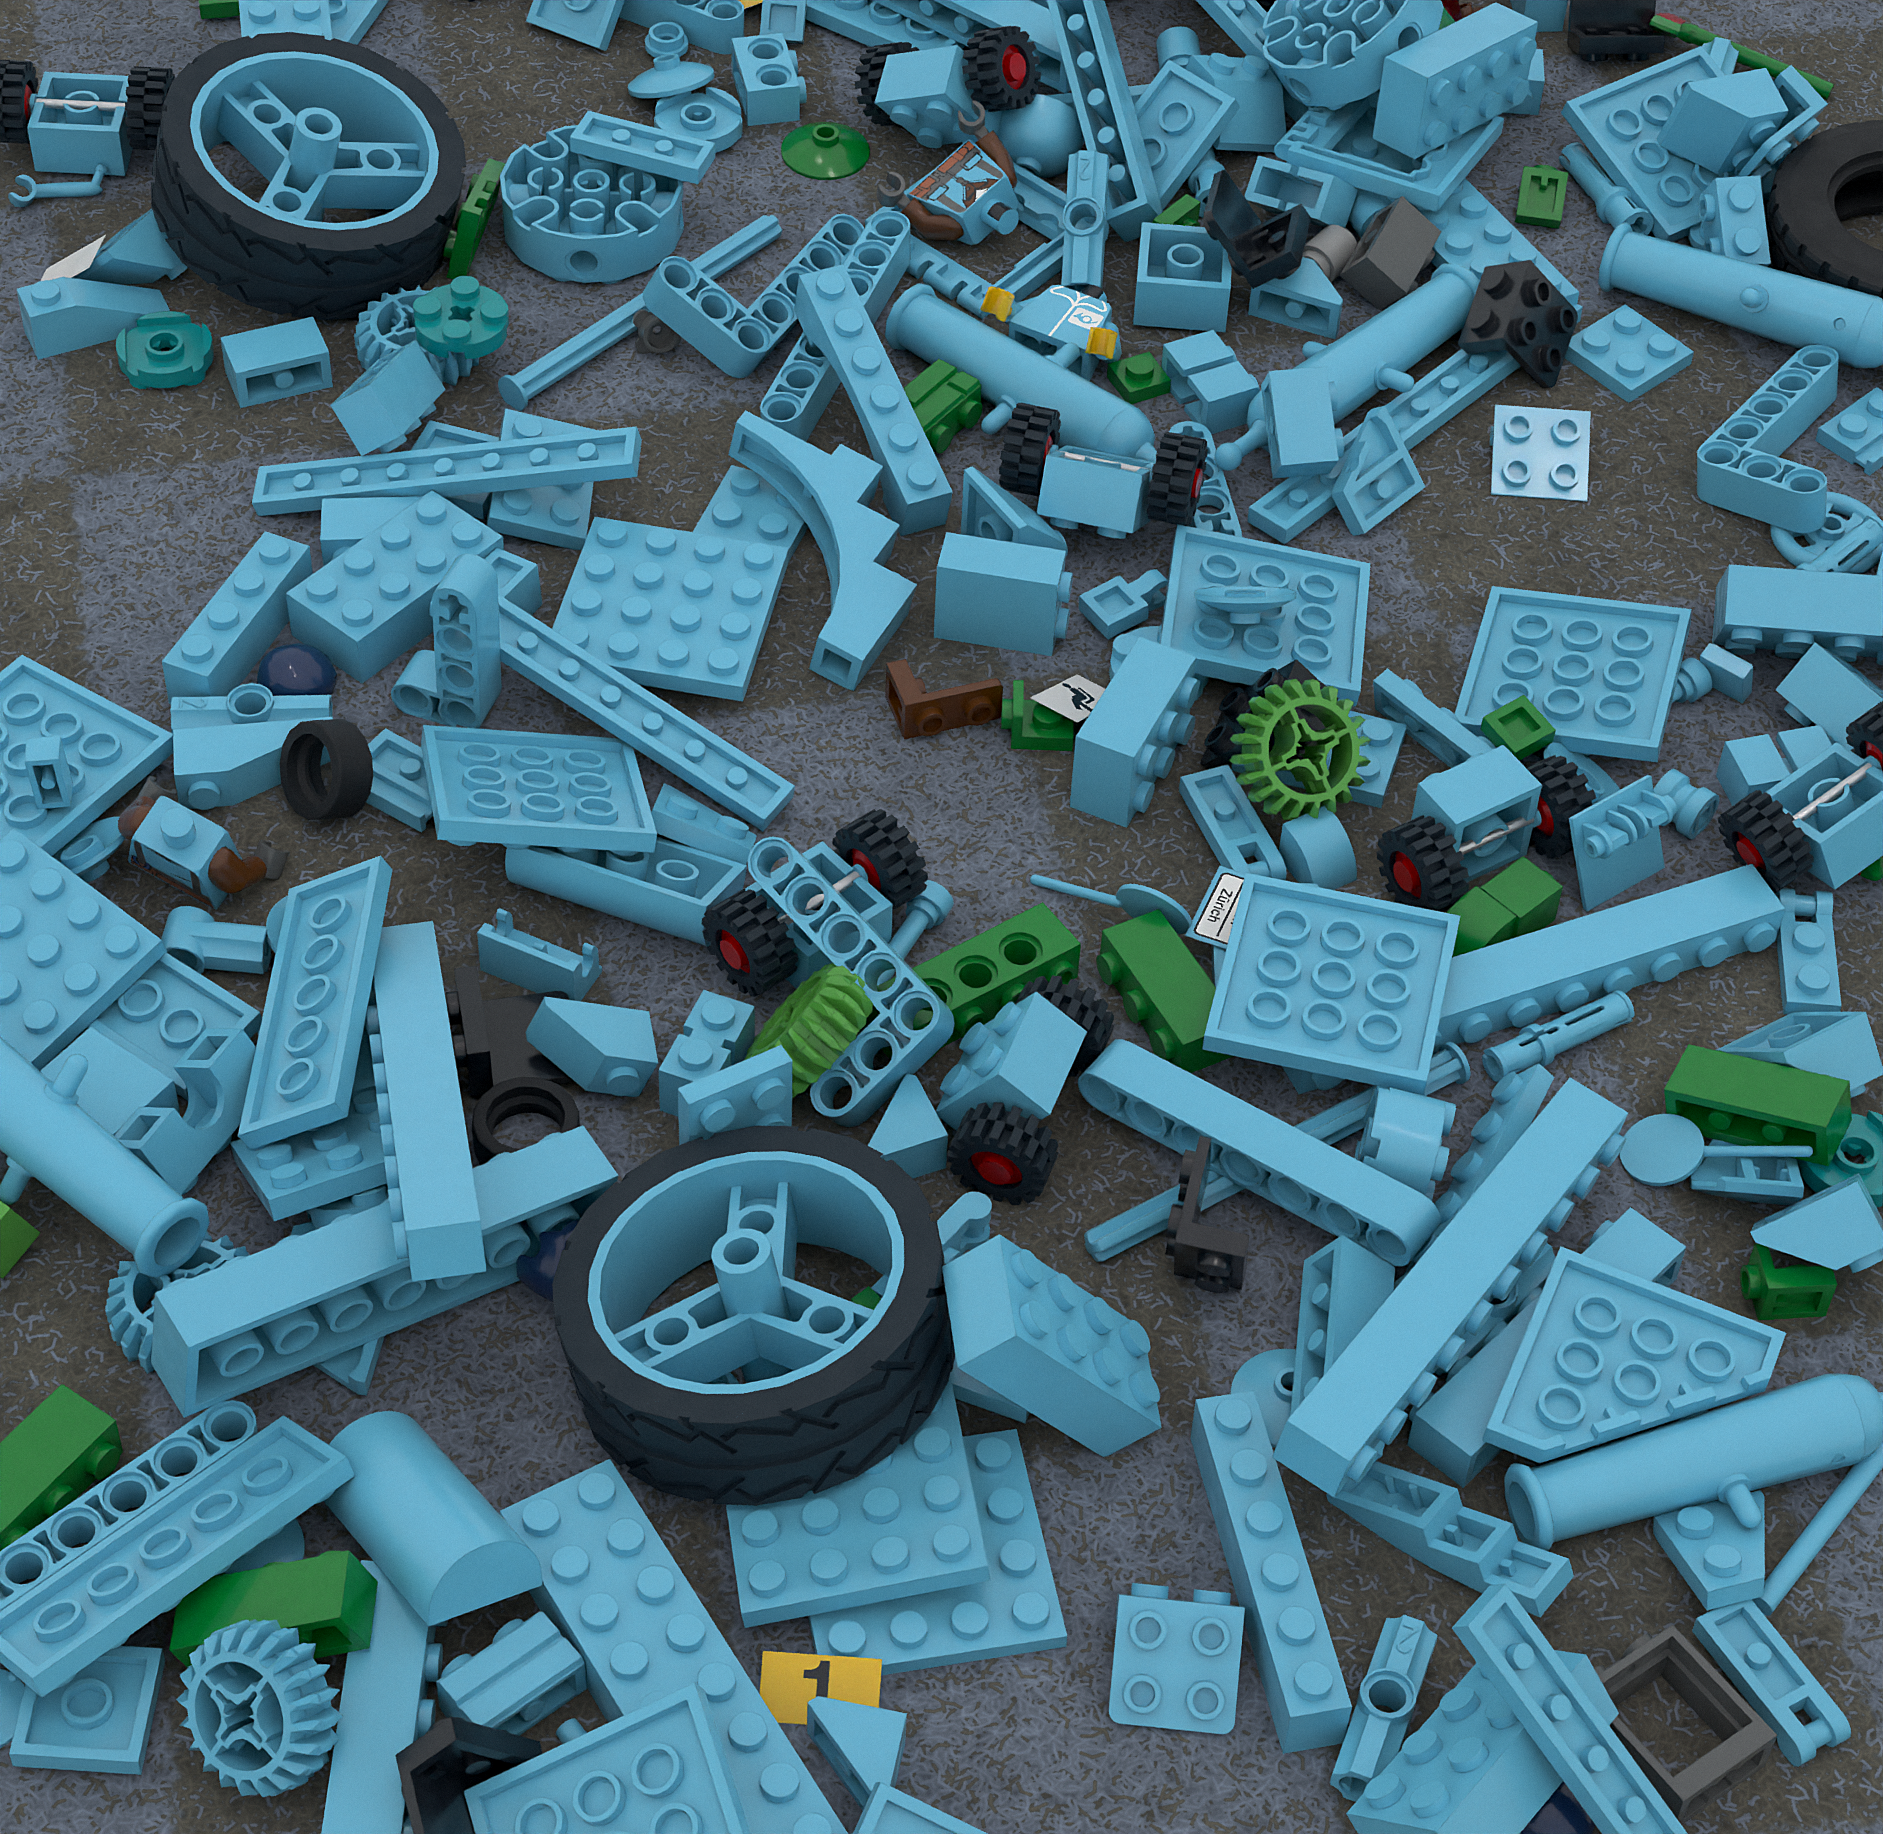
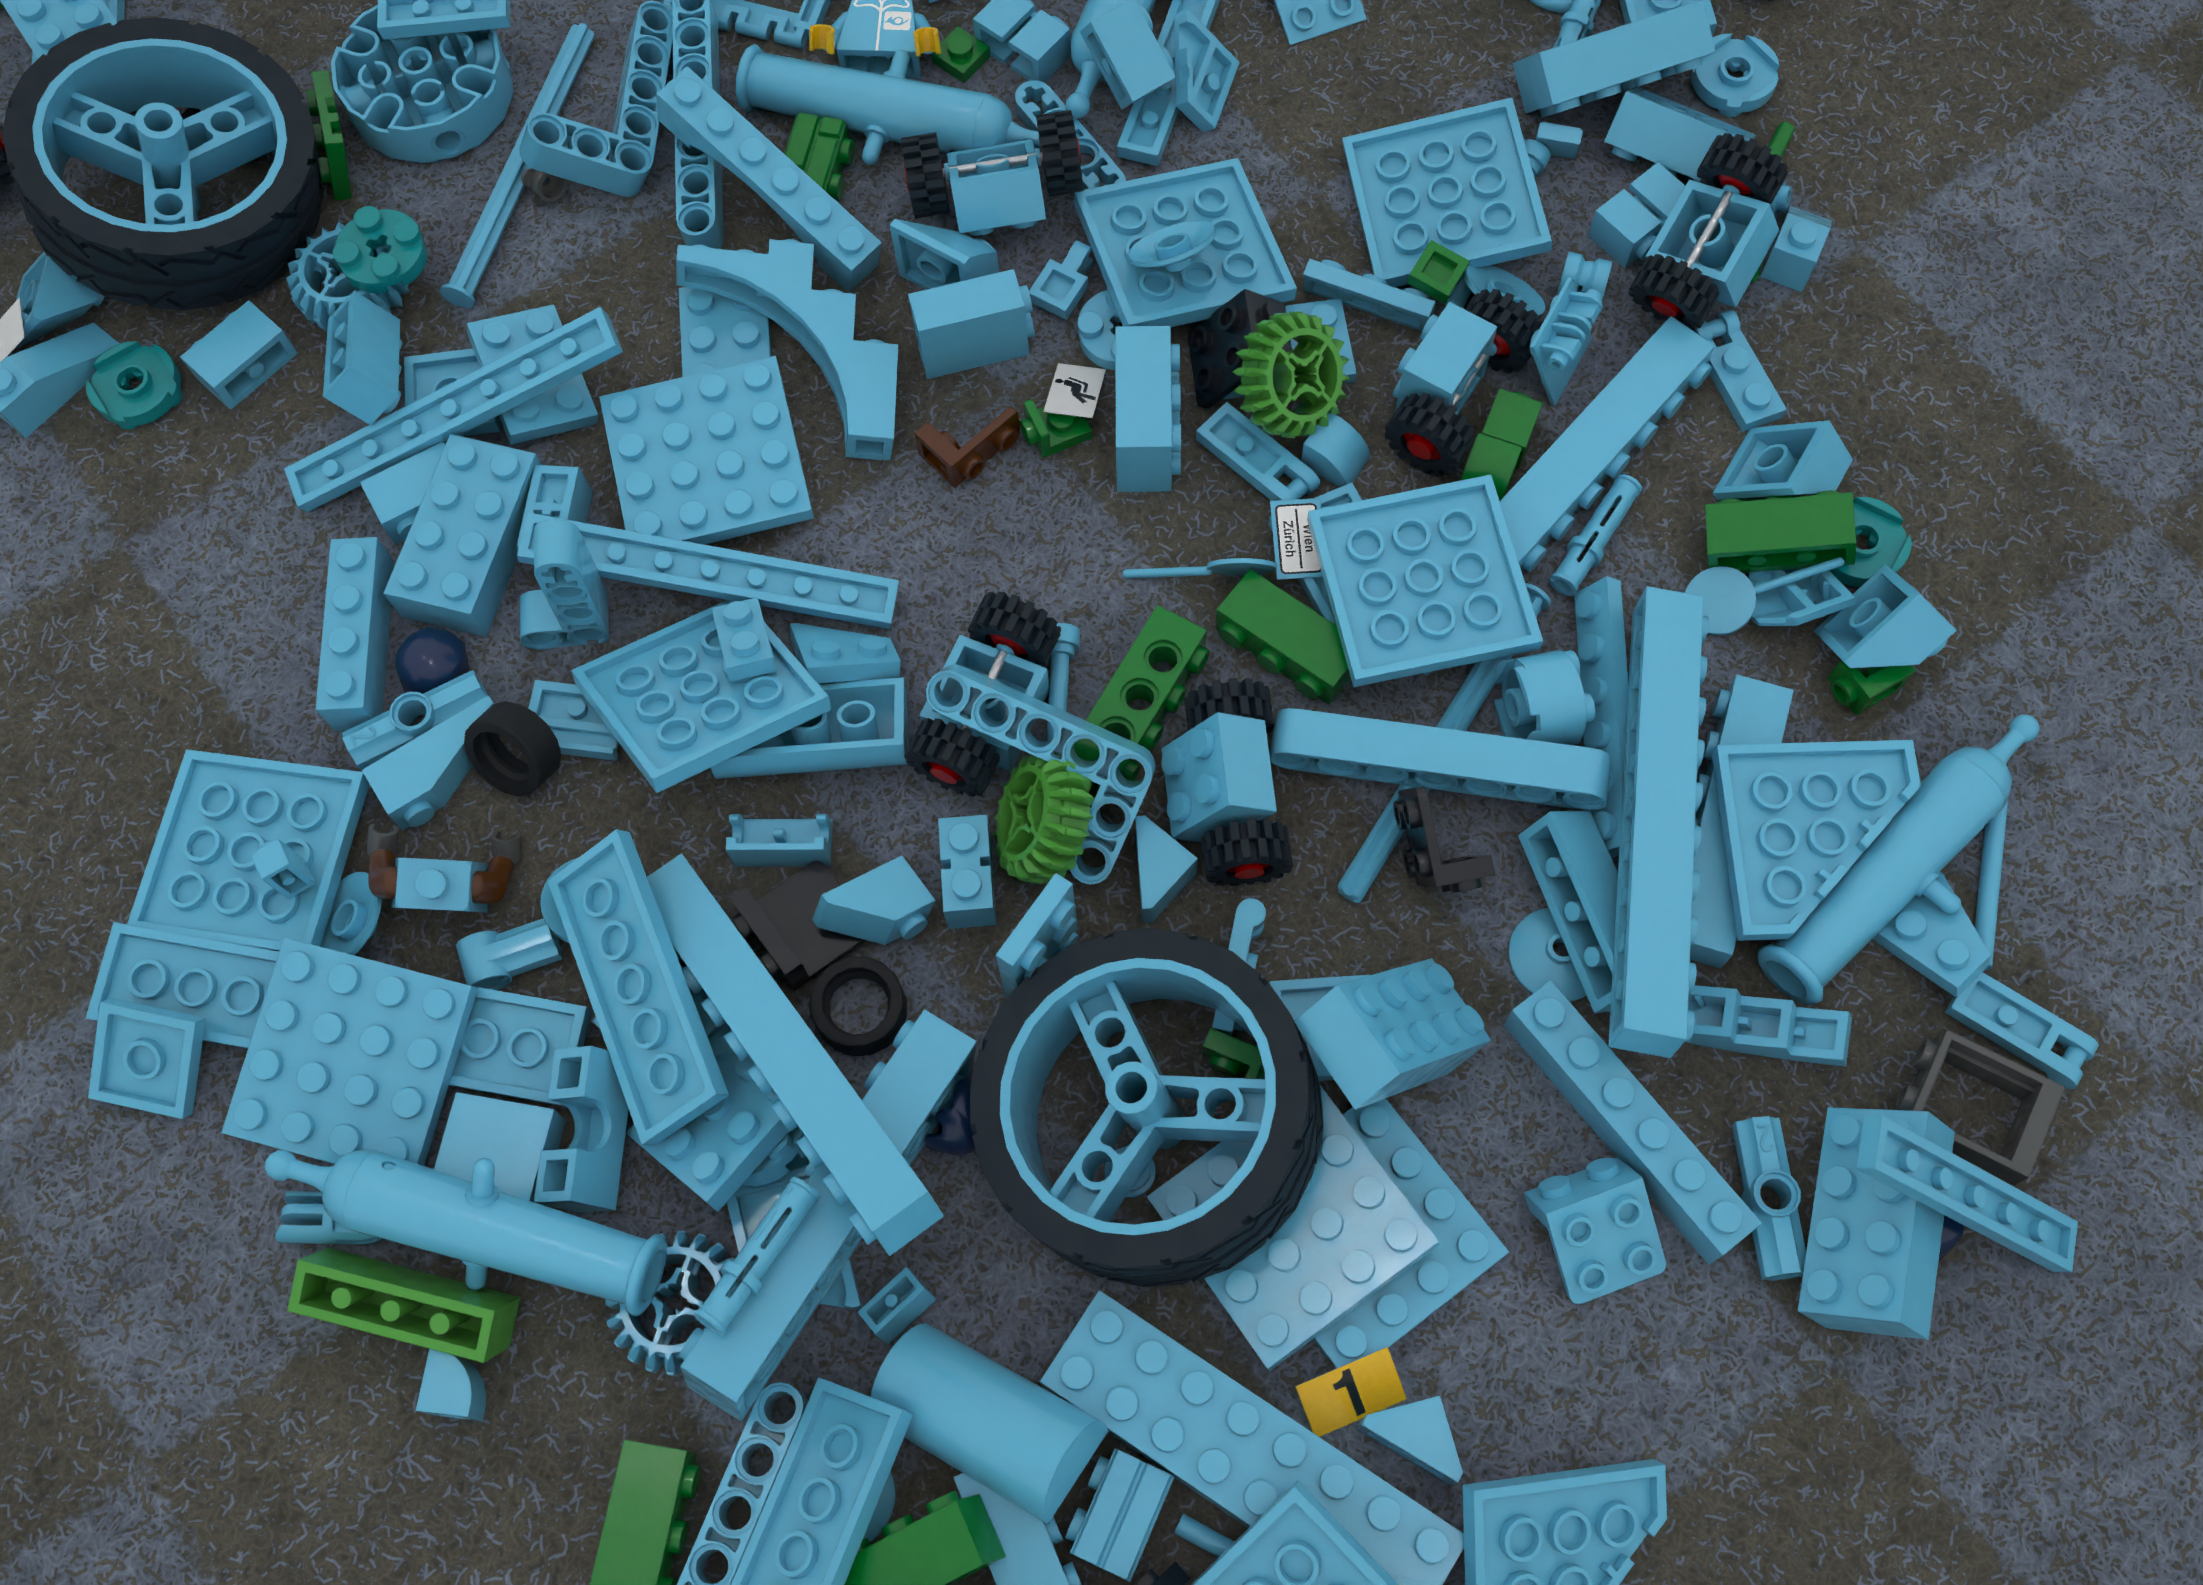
camera: 20 degrees left, 20 degrees up
none -> medium azure pin [694,1177,820,1336]
none -> medium azure plate [711,597,777,682]
none -> medium azure piece [858,1267,937,1345]

